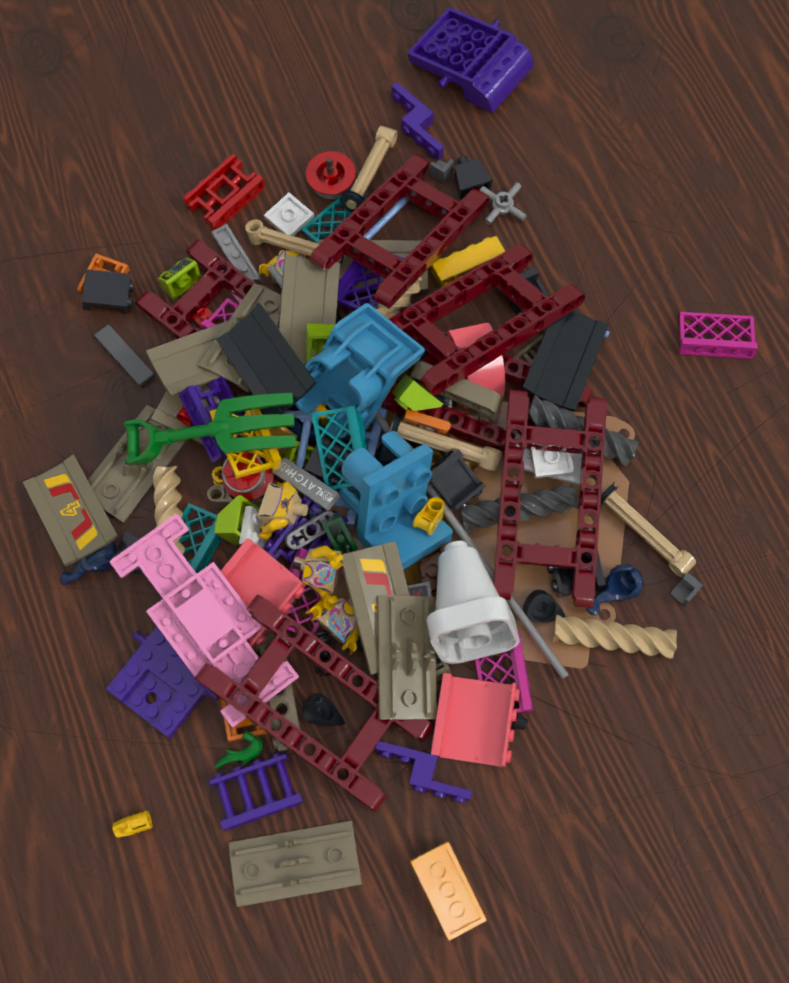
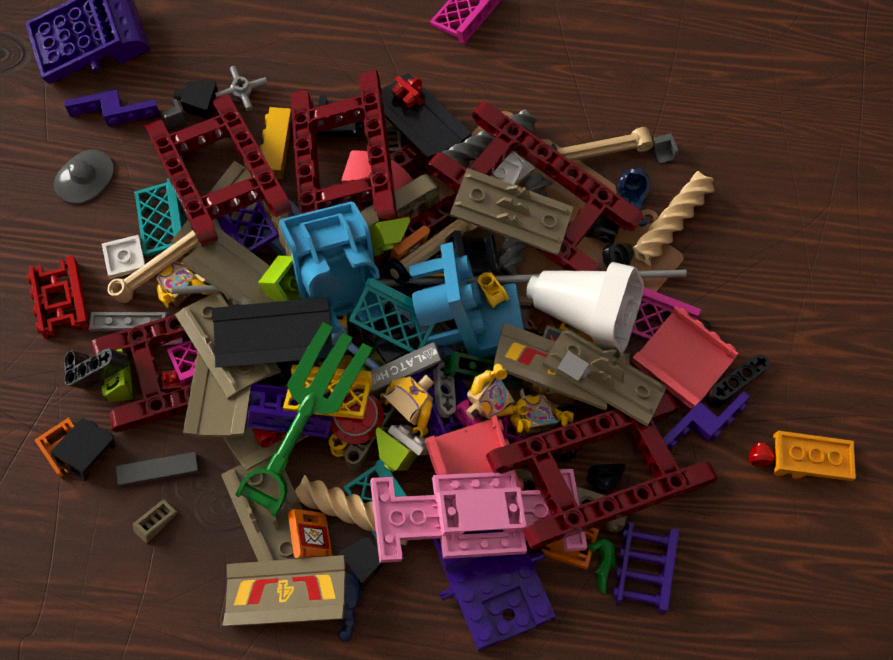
camera: 60 degrees left, 5 degrees down
dark tan hinge [229,821,362,907] -> none
red piece [306,151,355,199] -> none
tan piece [339,126,398,213] -> none
none -> dark grey hat [54,149,115,205]
none -> black beam [64,348,128,389]
none -> dark tan slope [133,499,178,543]
none -> orange container [288,509,332,558]
none -> red hips [391,76,424,108]
none -> dark tan hinge [450,168,573,255]
none -> light grey brick [558,351,590,381]
none -> black beam [707,354,770,408]
none -> red cone [748,443,776,467]

